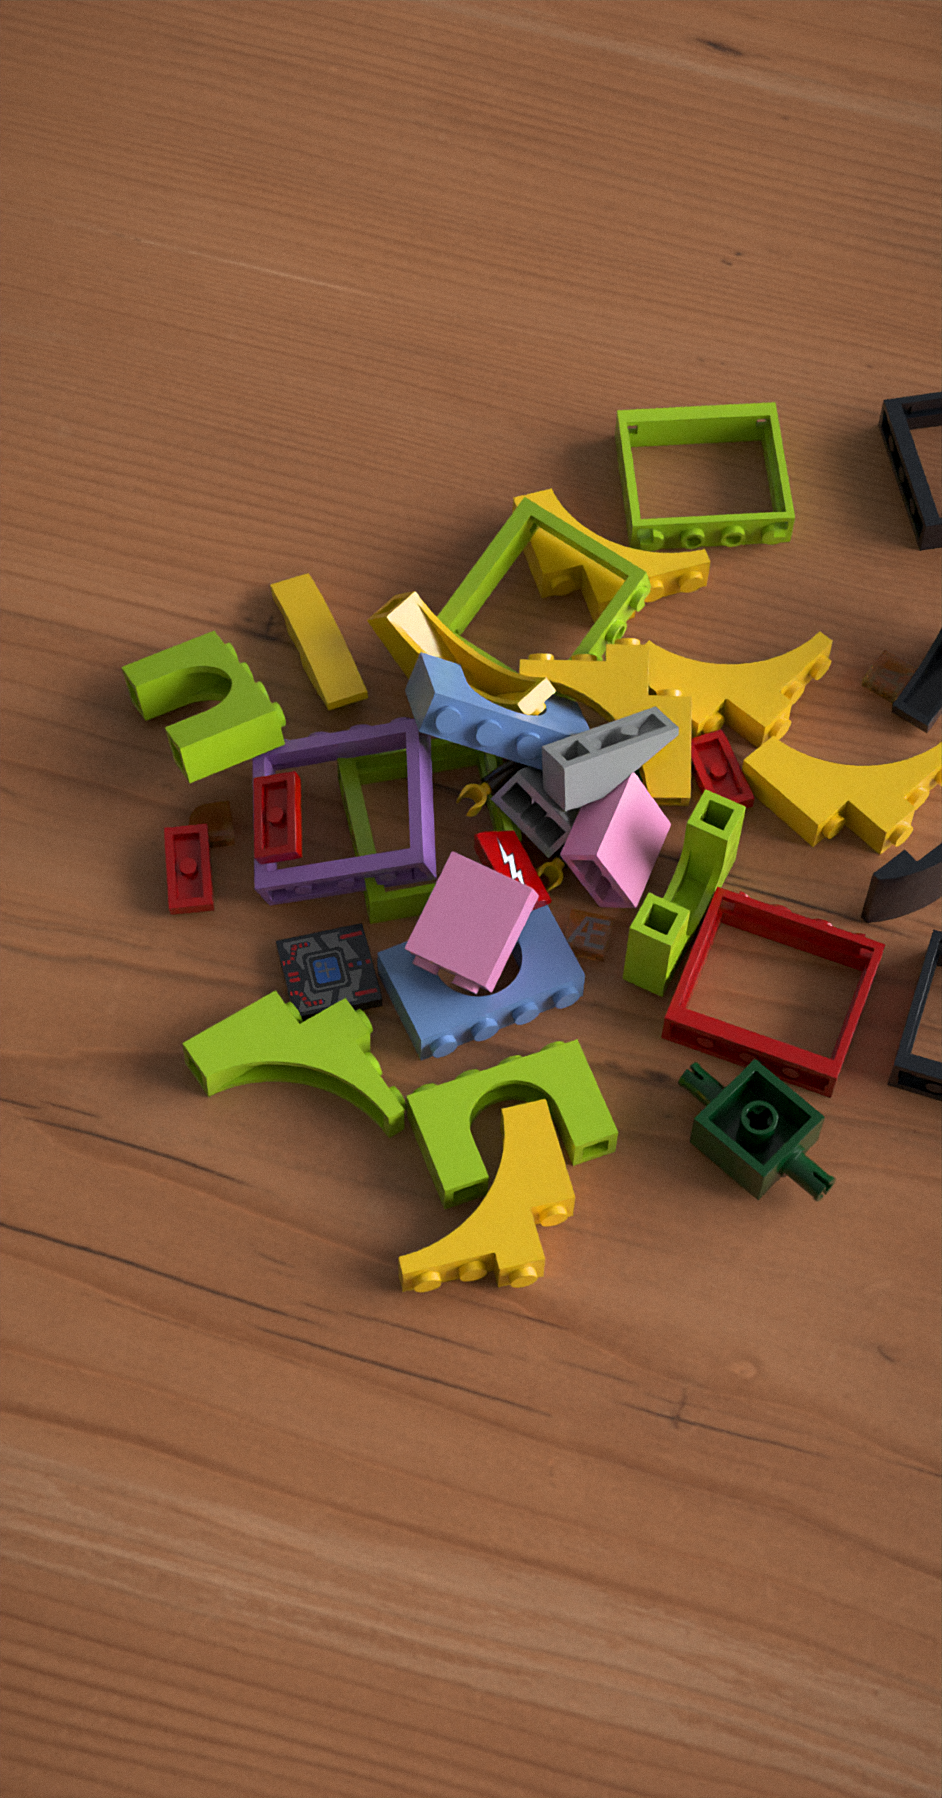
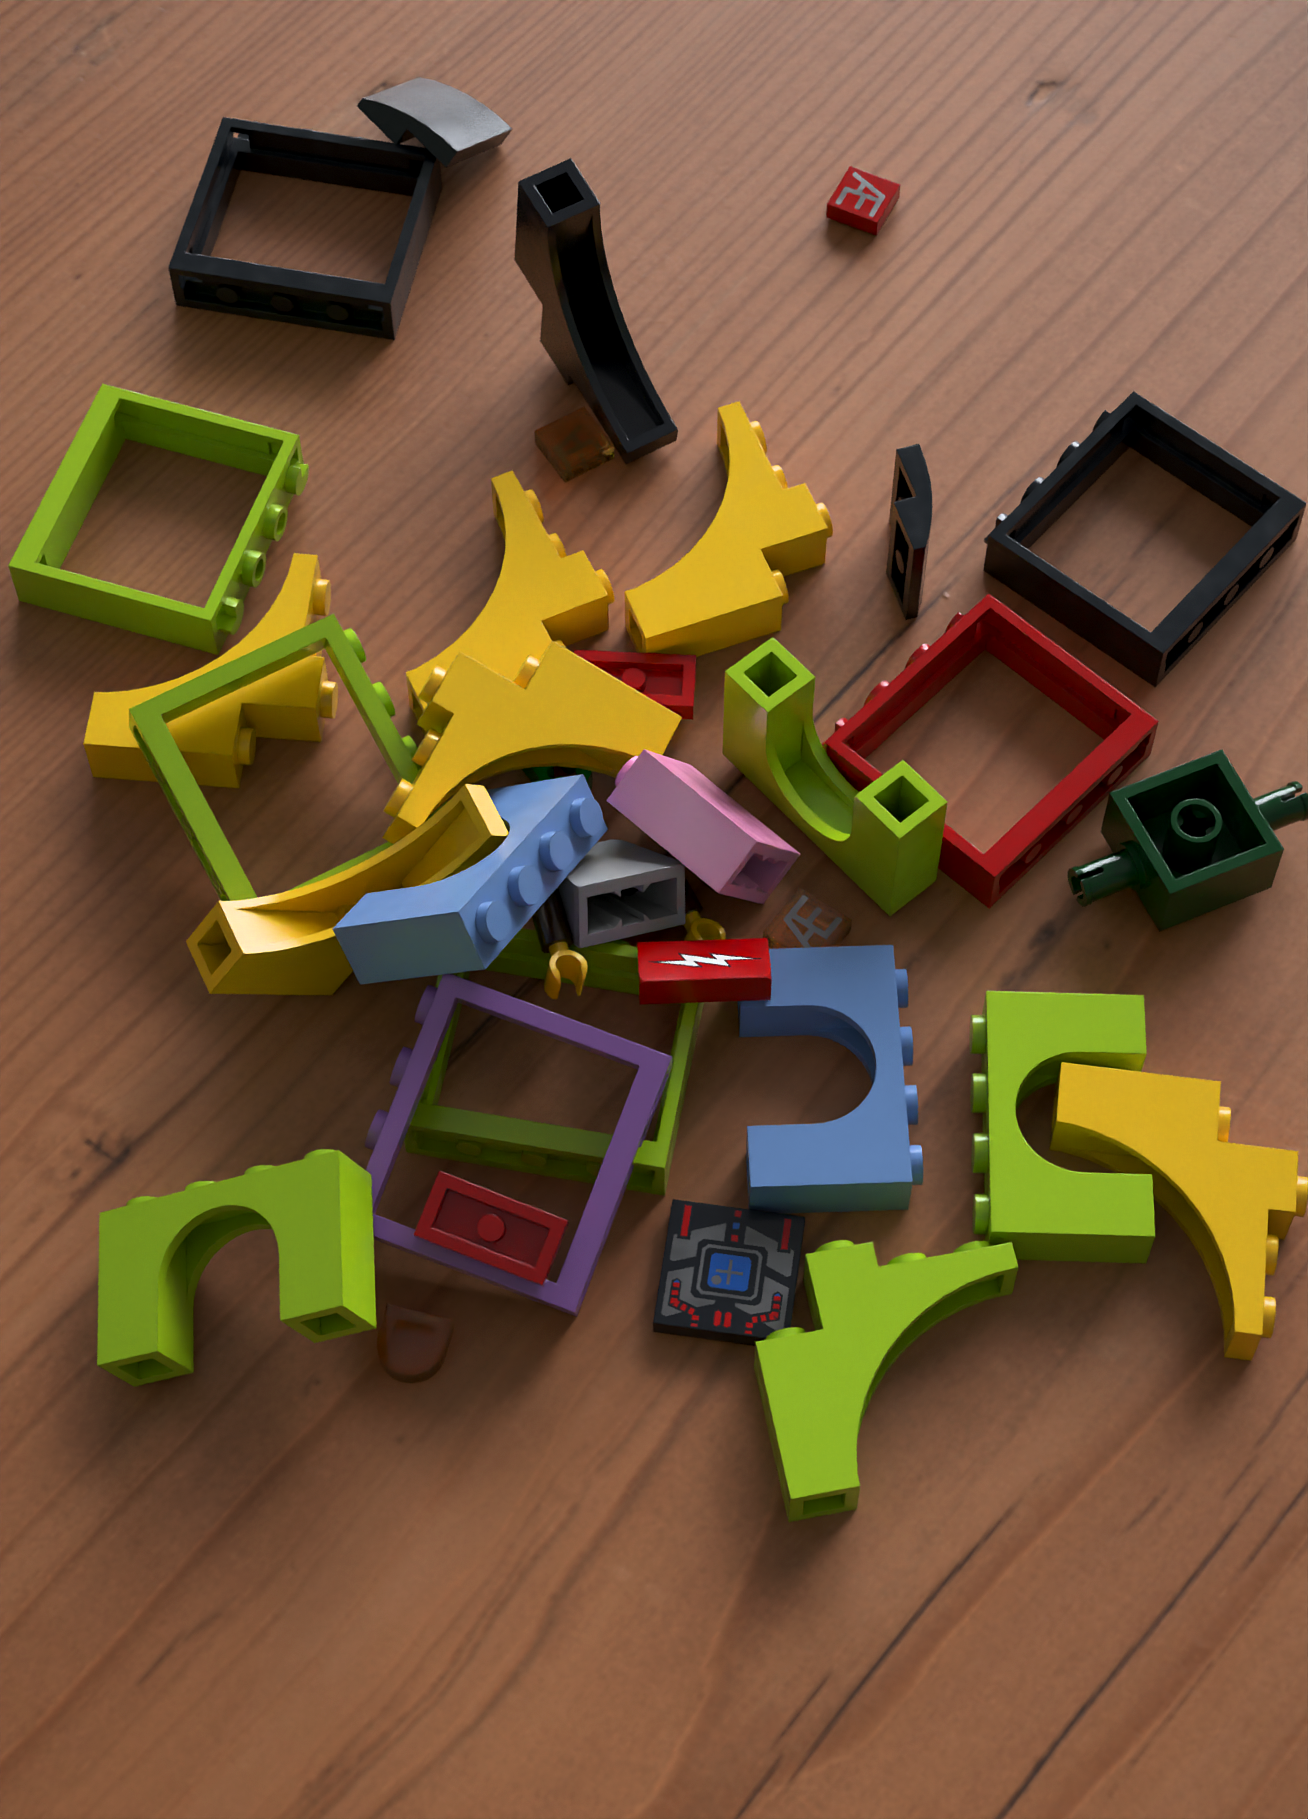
camera: 65 degrees left, 0 degrees up
red plate [164,823,215,915] -> none
yellow slope [270,573,368,711] -> none
bright pink brick [404,851,539,994] -> none
light grey slope [542,706,679,812] -> none

